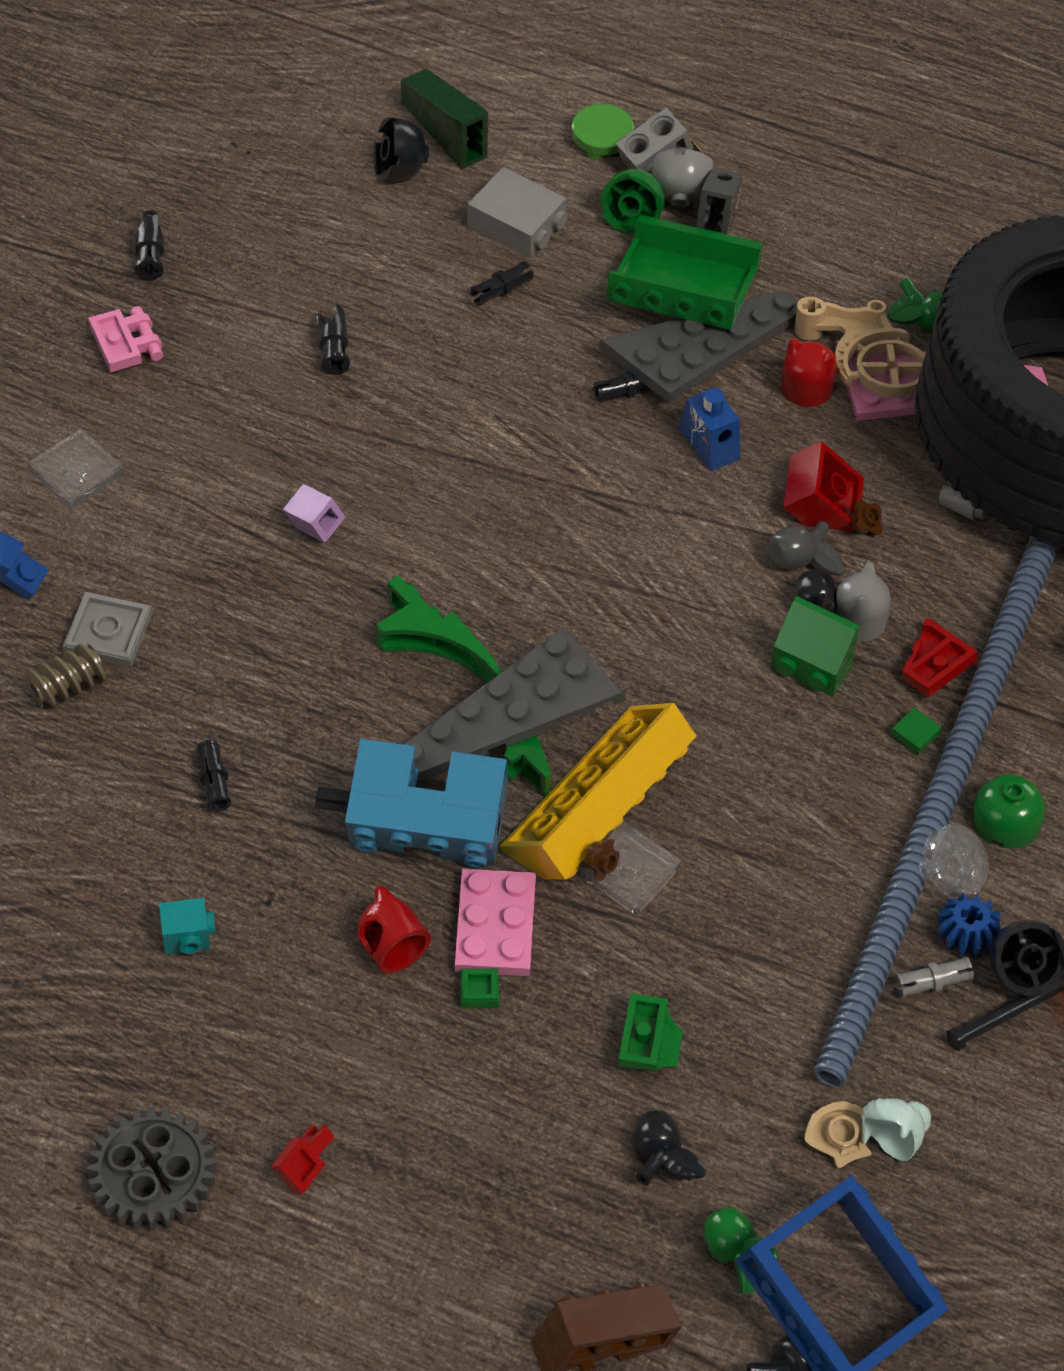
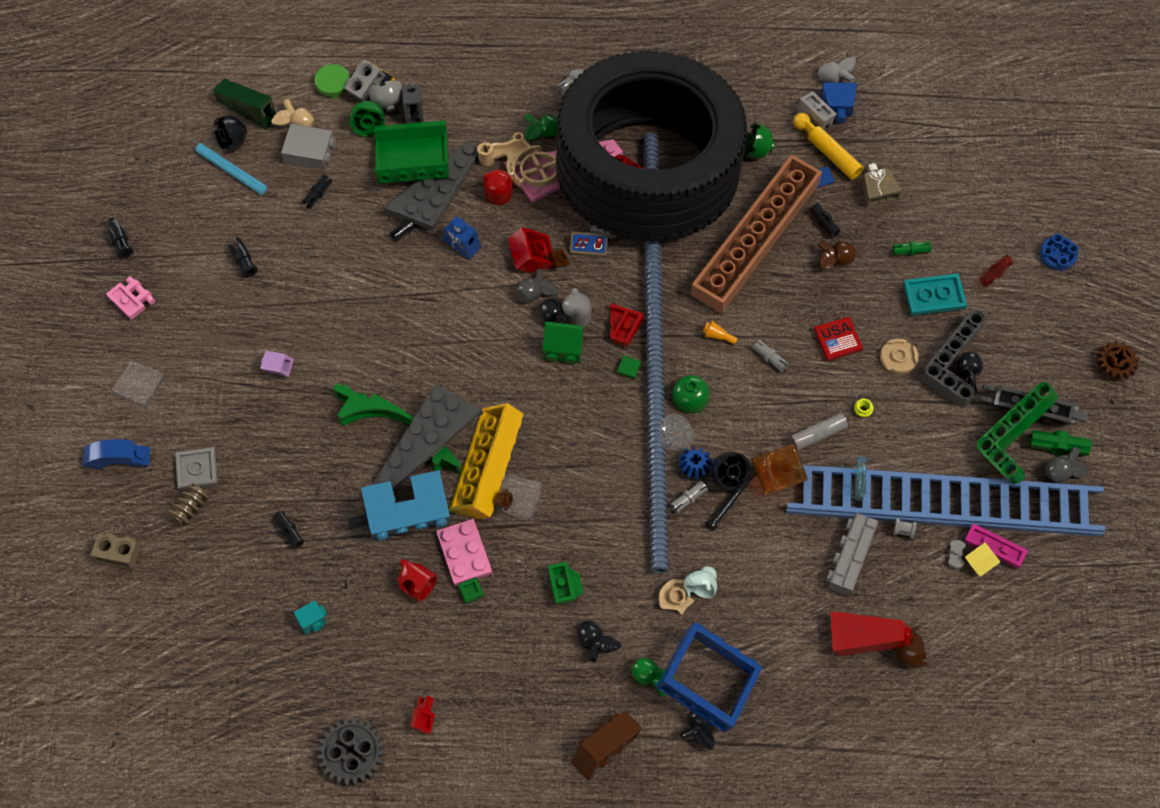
camera: 20 degrees left, 10 degrees up
none -> medium azure axle [195,143,267,195]
none -> tan piece [271,99,314,127]
none -> slope [570,232,608,257]

